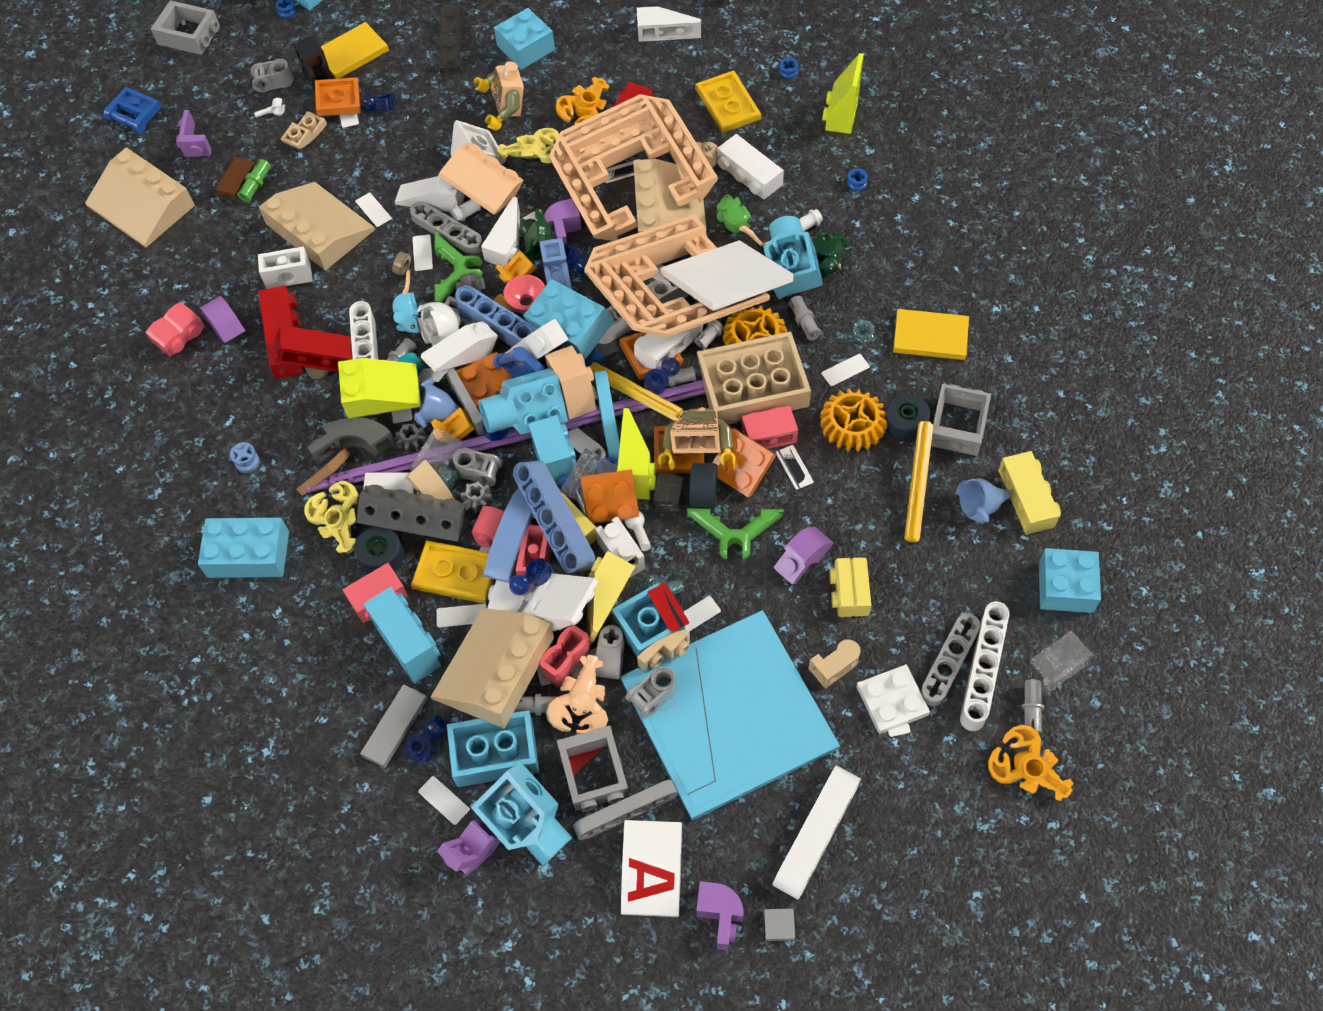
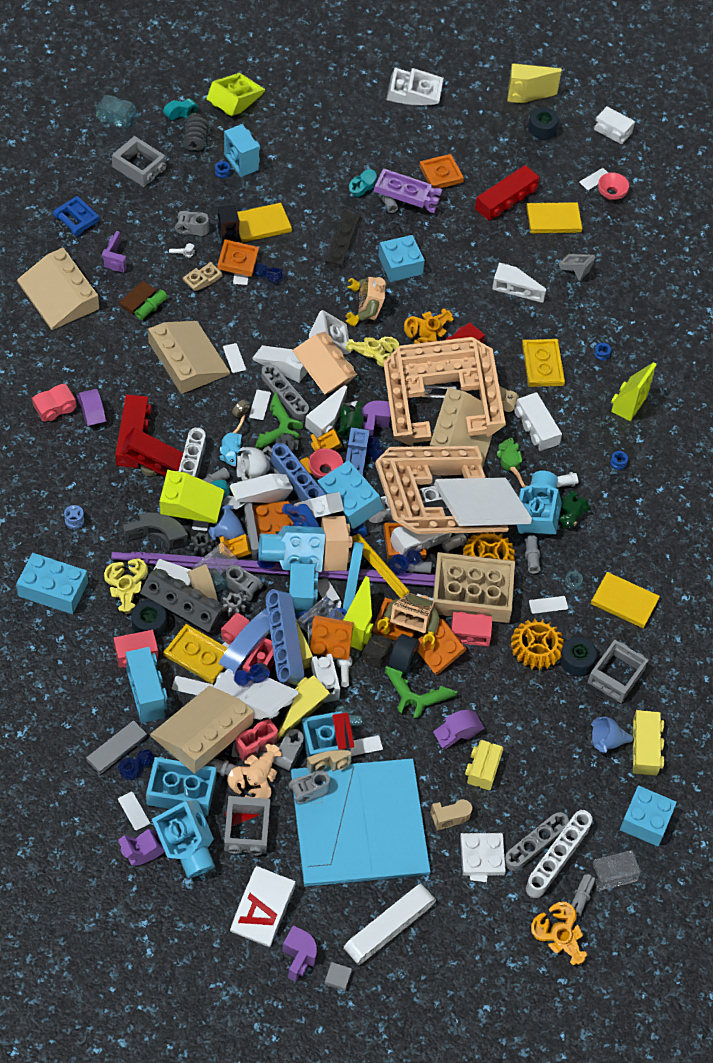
camera: 10 degrees right, 5 degrees down
white brick [258,246,312,289] -> none
medium nougat tile [296,447,350,495] -> none
white pin [451,199,481,222] -> none
light grey beam [573,780,678,840] -> none
sticker [776,445,813,489] -> none
yellow axle [904,421,933,542] -> none

